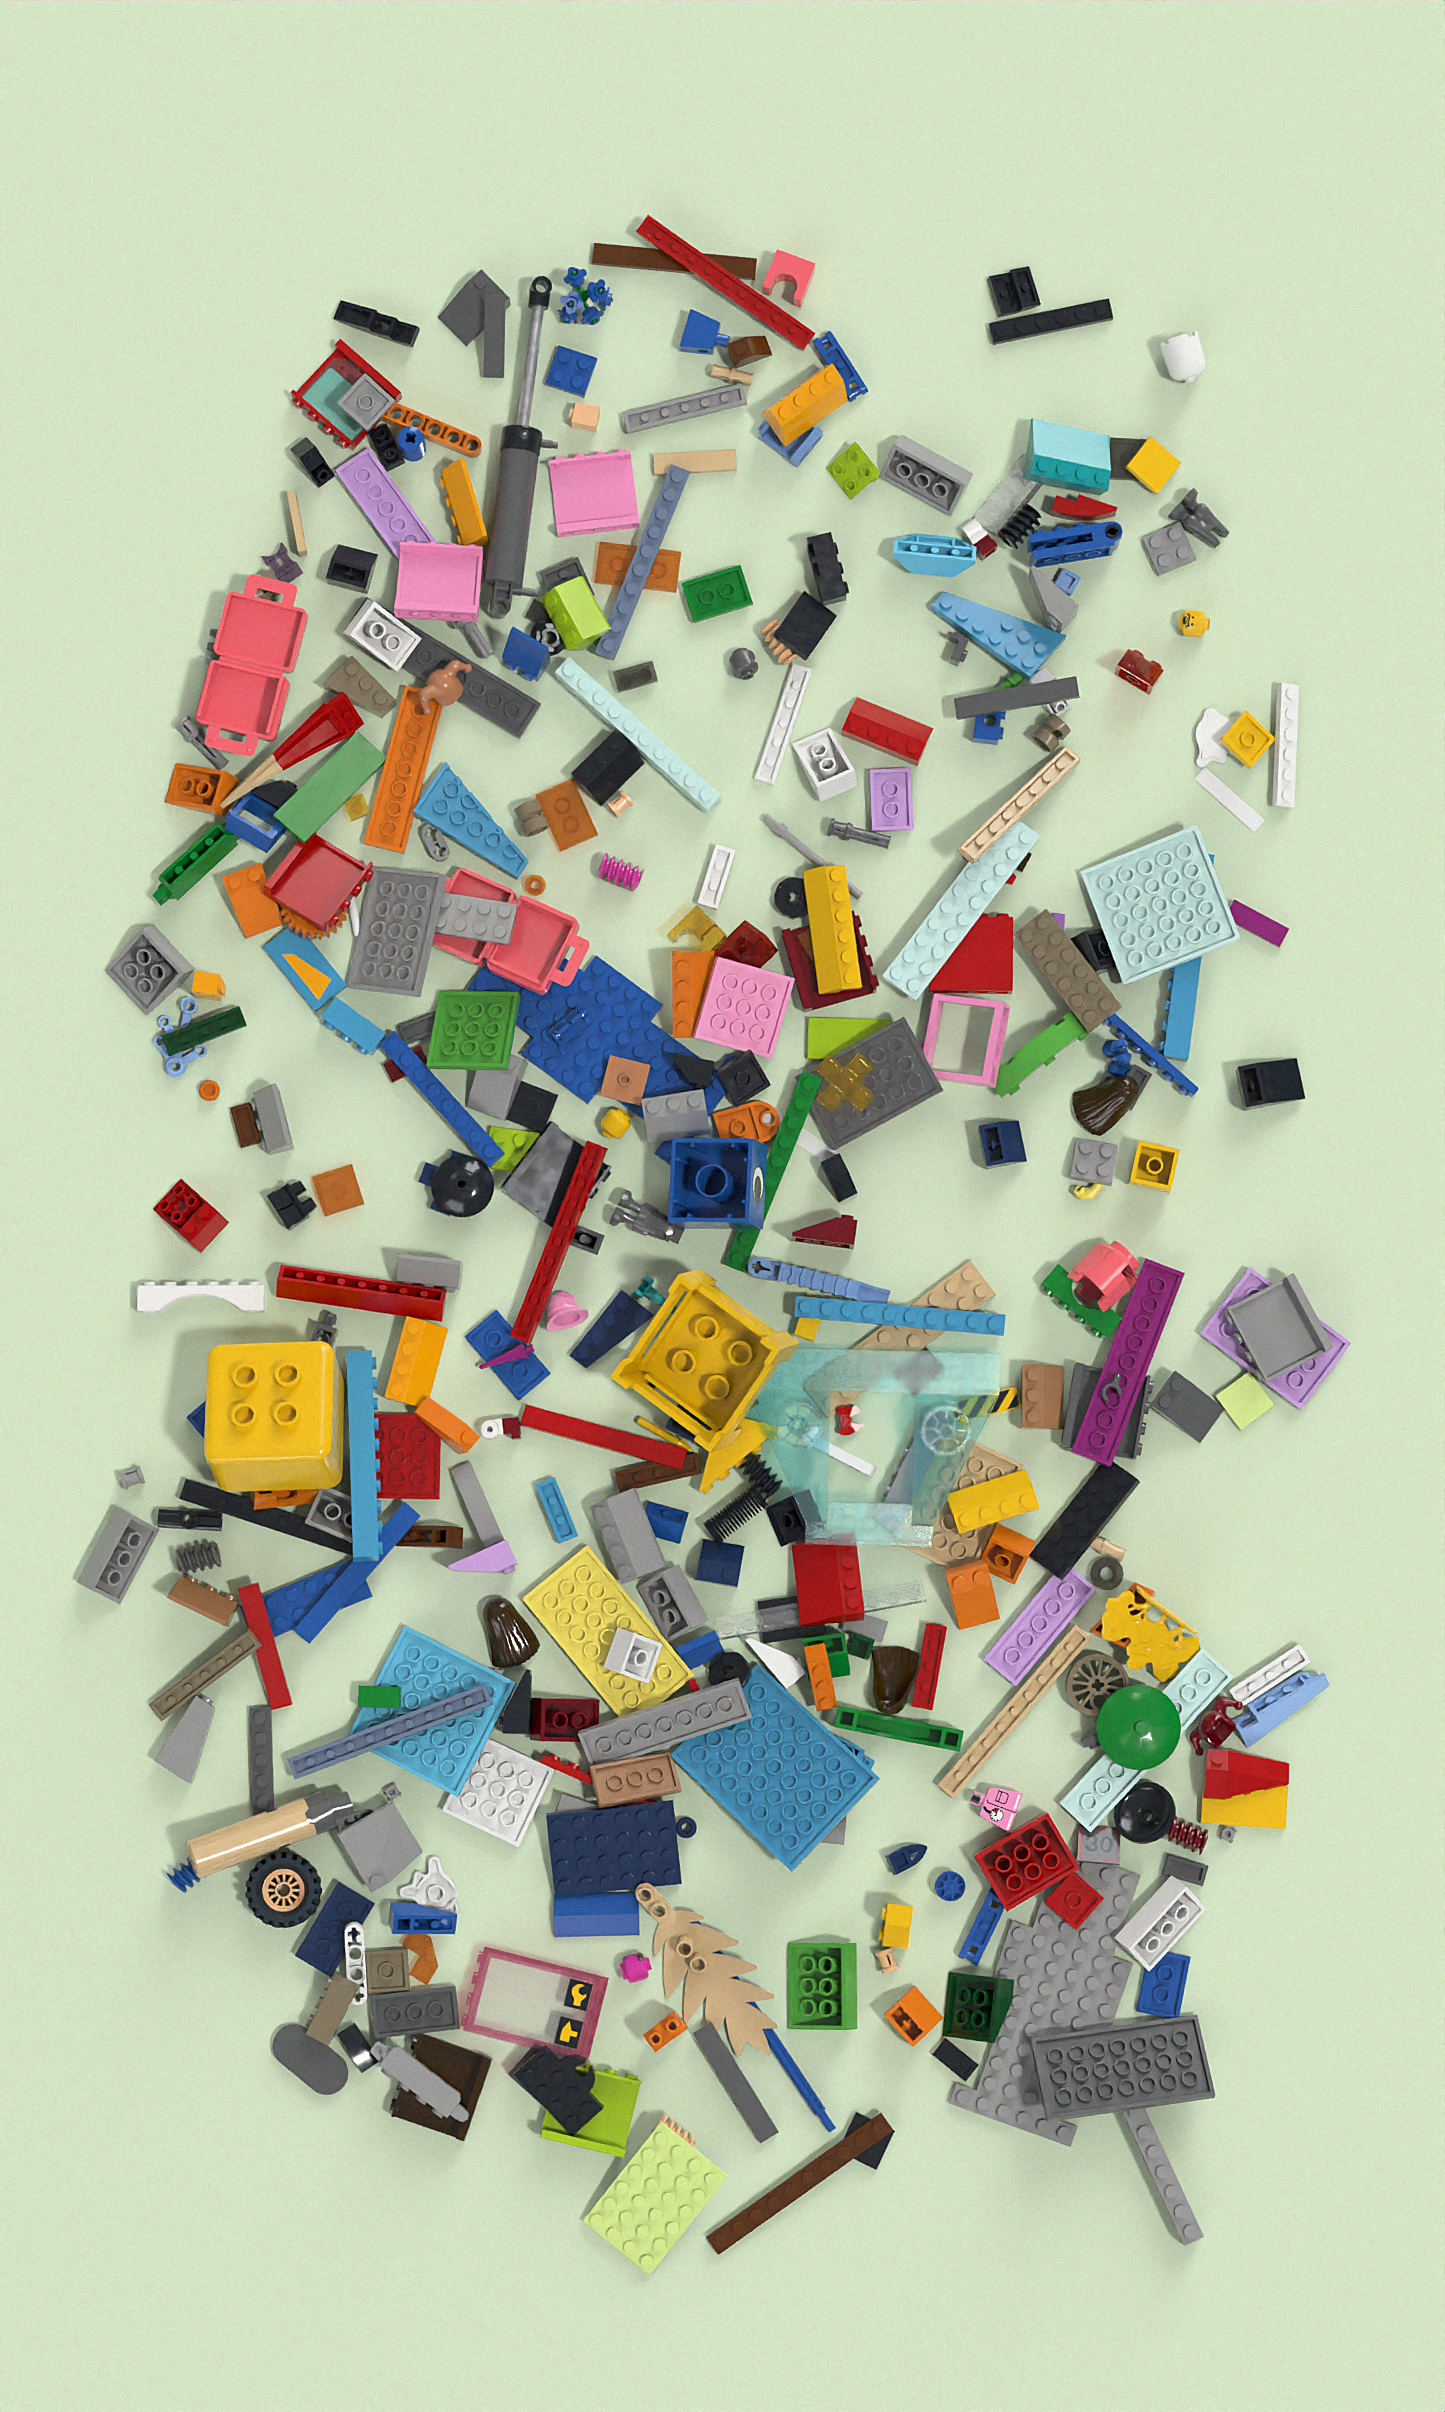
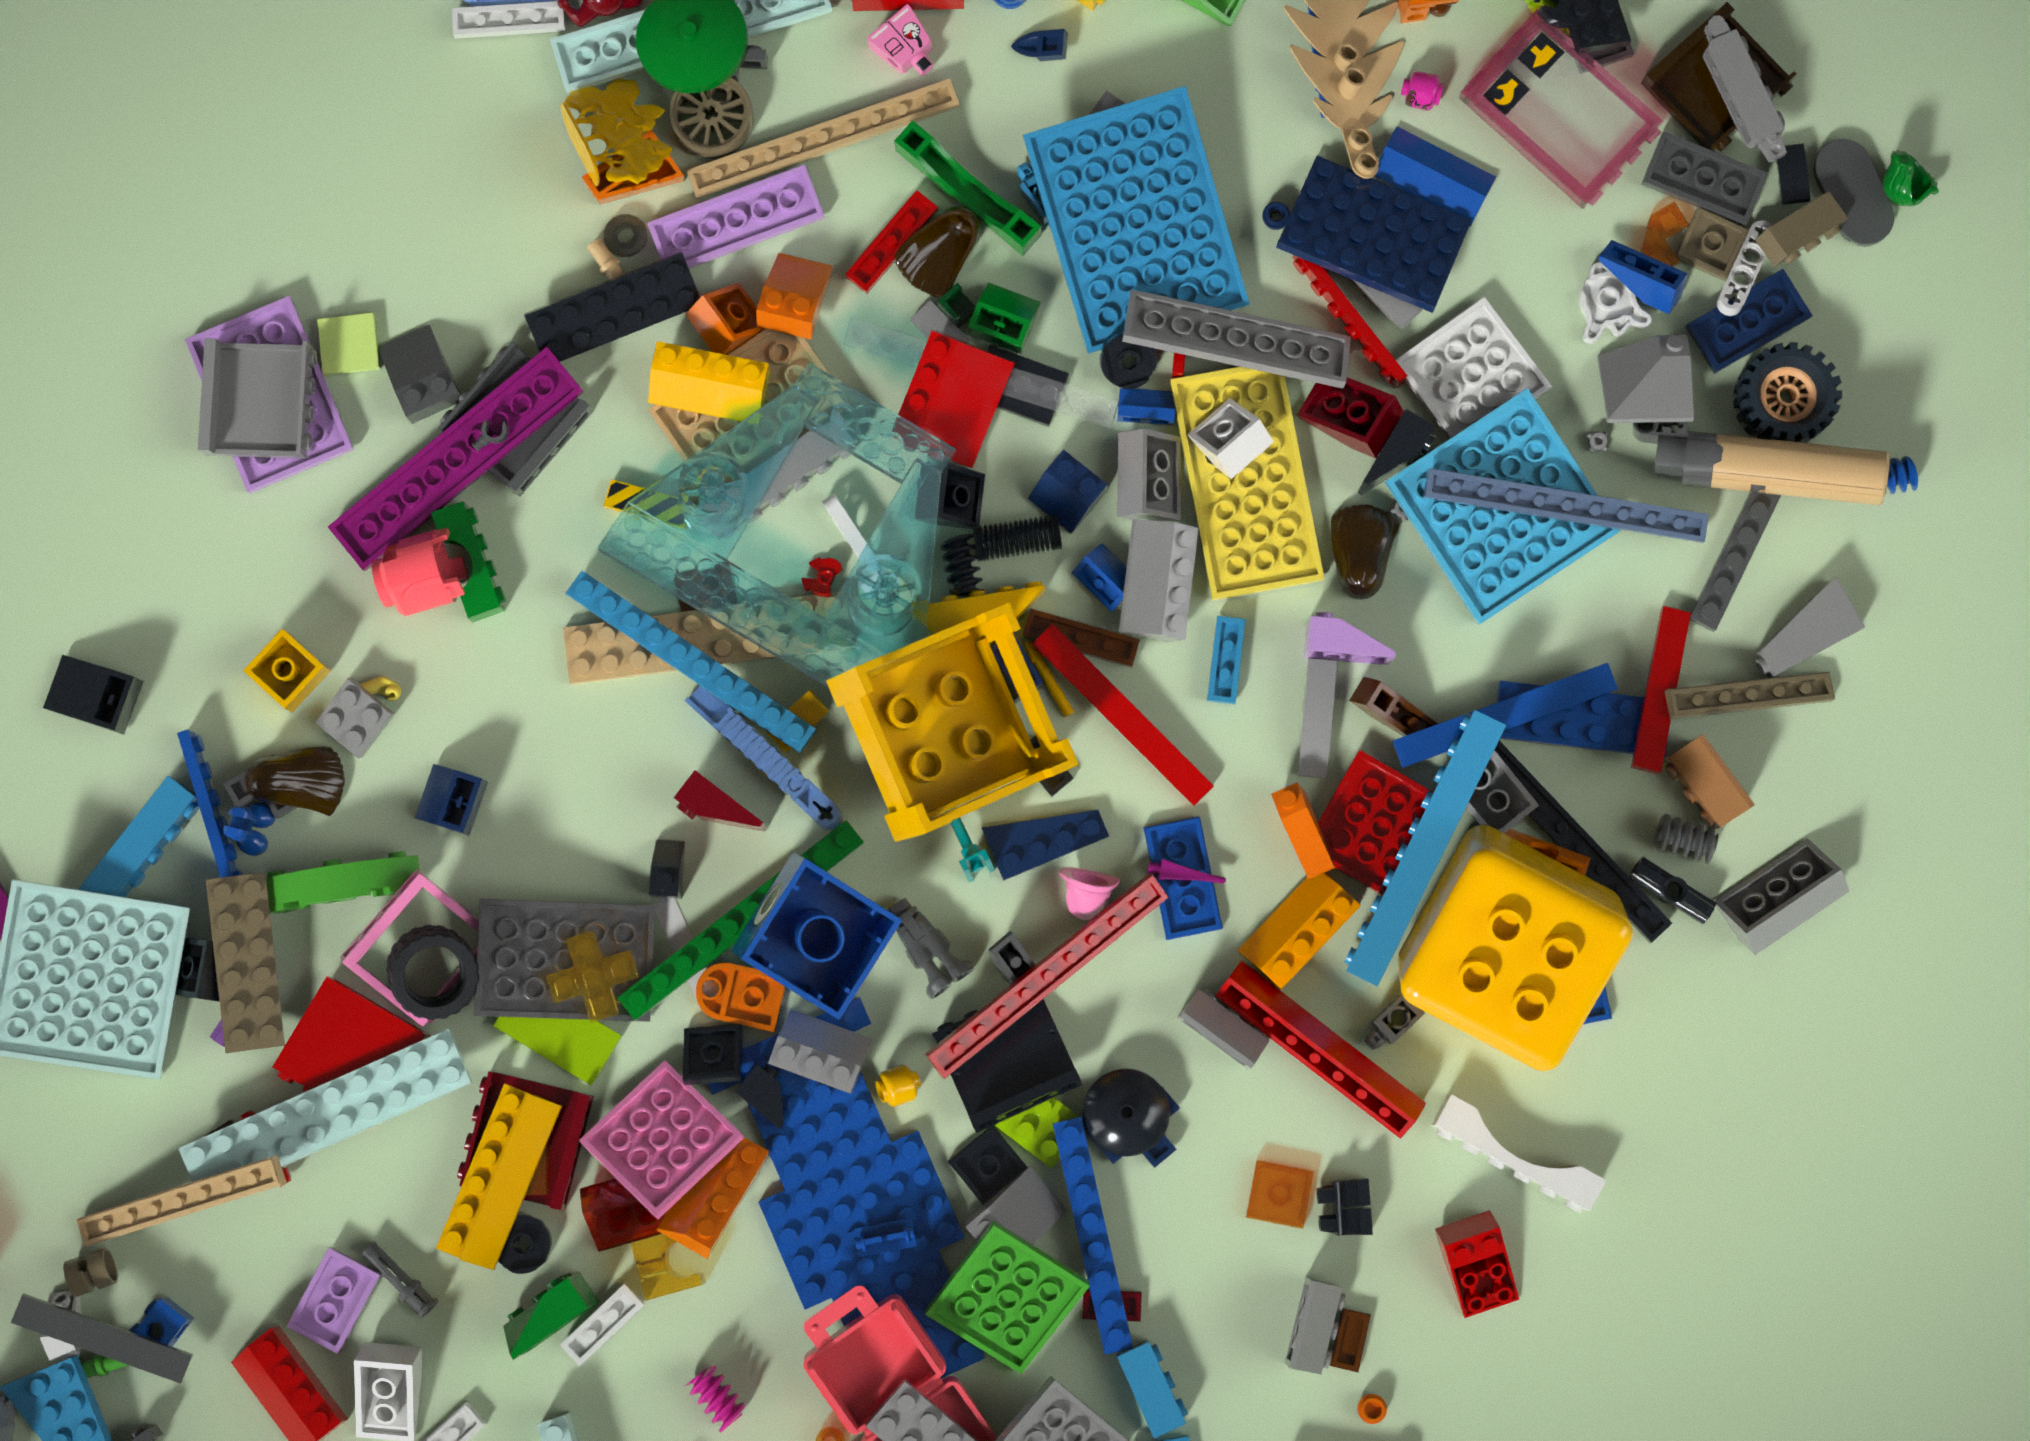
camera: 150 degrees left, 0 degrees up
light grey bush [119,1466,145,1490] -> none
green tile [358,1686,402,1709] -> none
dark grey tile [397,1011,436,1045] -> none
leg [481,1417,522,1440] -> none
medium nougat tile [589,1751,682,1808] -> none
nougat plate [600,1055,651,1106] -> none
white slope [746,1638,806,1690] -> none
light grey bar [763,814,863,899] -> none
orange arch [804,1643,838,1712] -> none
medium nougat slope [1021,1364,1063,1430] -> none
none -> black tyre [386,924,479,1020]
none -> green slope [503,1272,600,1360]
none -> green hair [1882,150,1939,207]

